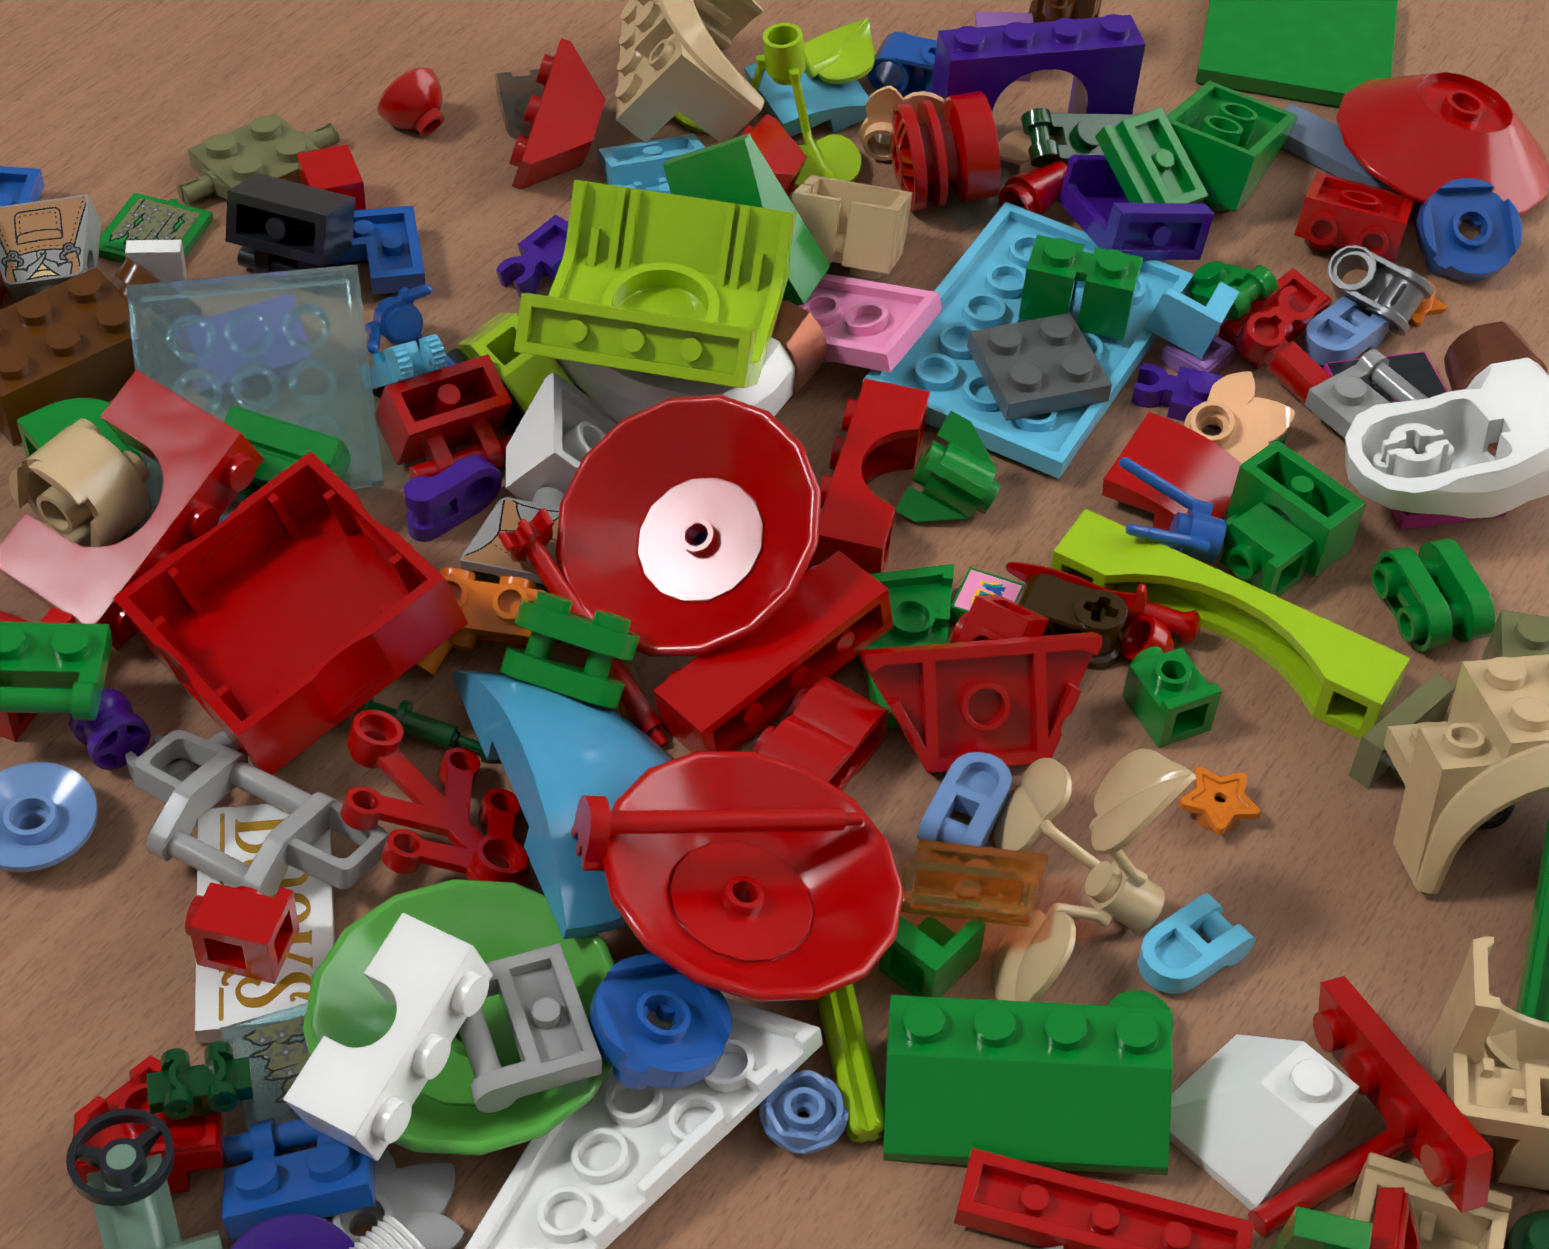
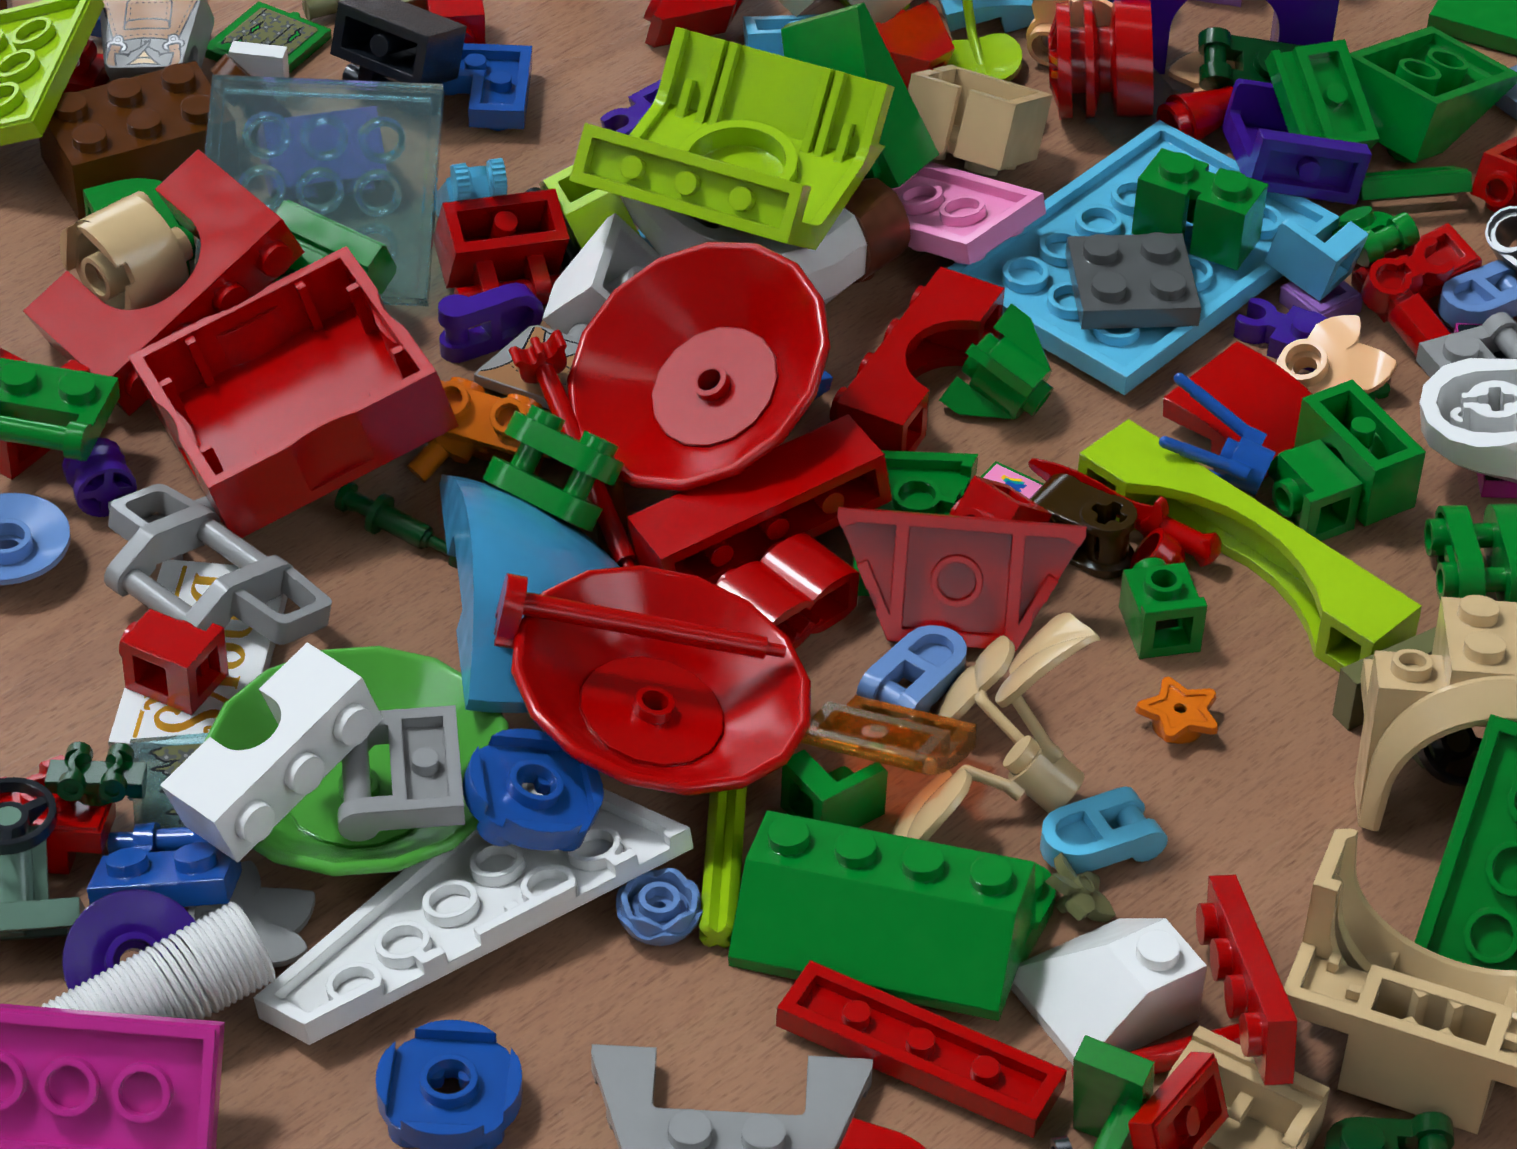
camera: 15 degrees right, 5 degrees down
red plant [340,710,530,887] -> none
blue plant [365,284,456,368] -> none
none -> olive plant [1045,852,1116,922]
none -> green tile [1358,165,1472,200]

